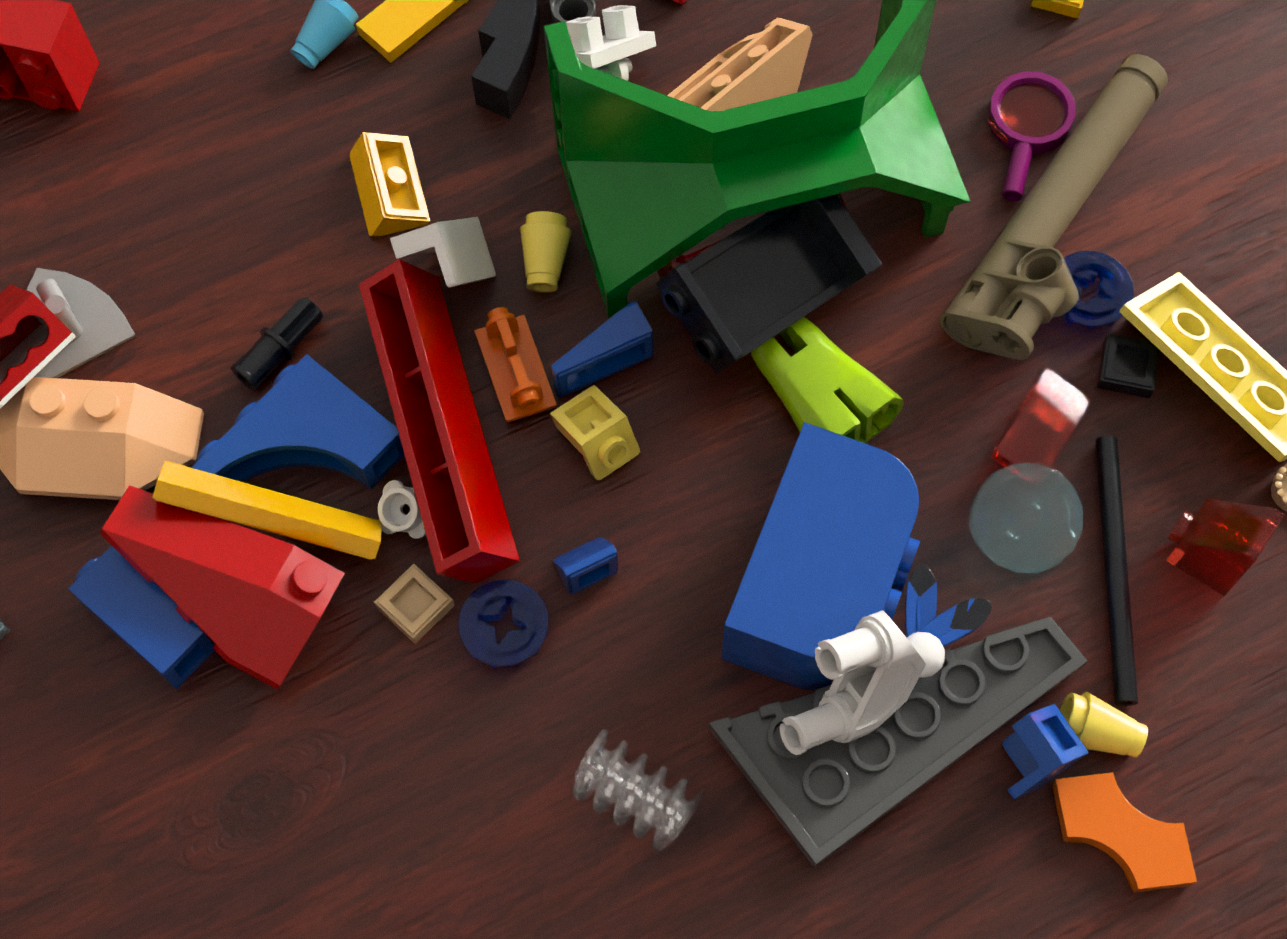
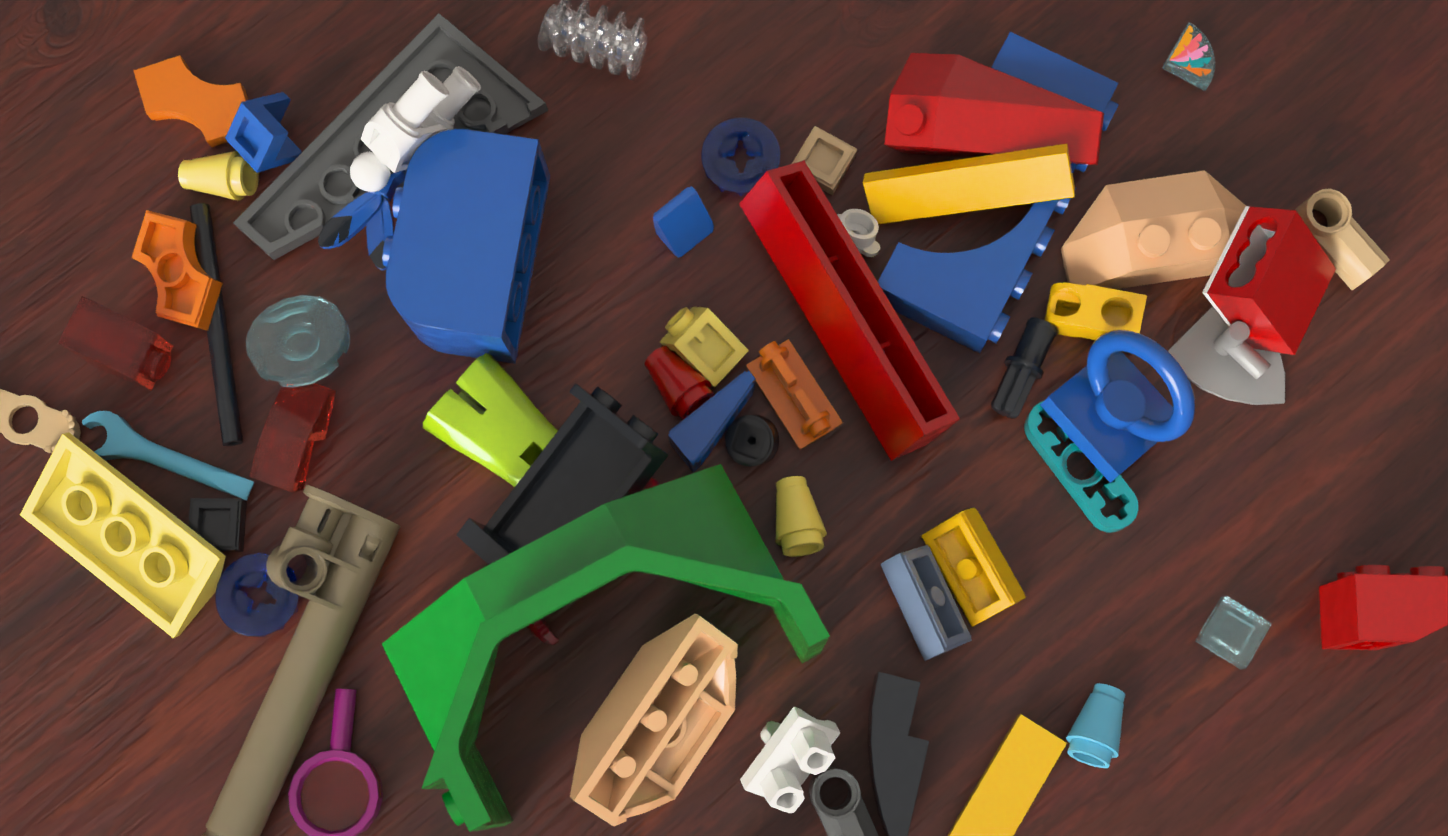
camera: 170 degrees right, 10 degrees up
white panel [390,217,496,288] -> none
none -> medium azure piece [82,411,255,501]
none -> orange tile [132,210,223,331]
none -> red cone [644,346,715,420]
none -> black tile [725,415,779,467]
none -> sand blue brick [880,545,972,661]
none -> teal beam [1024,401,1139,533]
none -> blue tile [1040,330,1195,483]
none -> yellow leg [1044,283,1147,340]
none -> clear light blue tile [1195,595,1272,670]

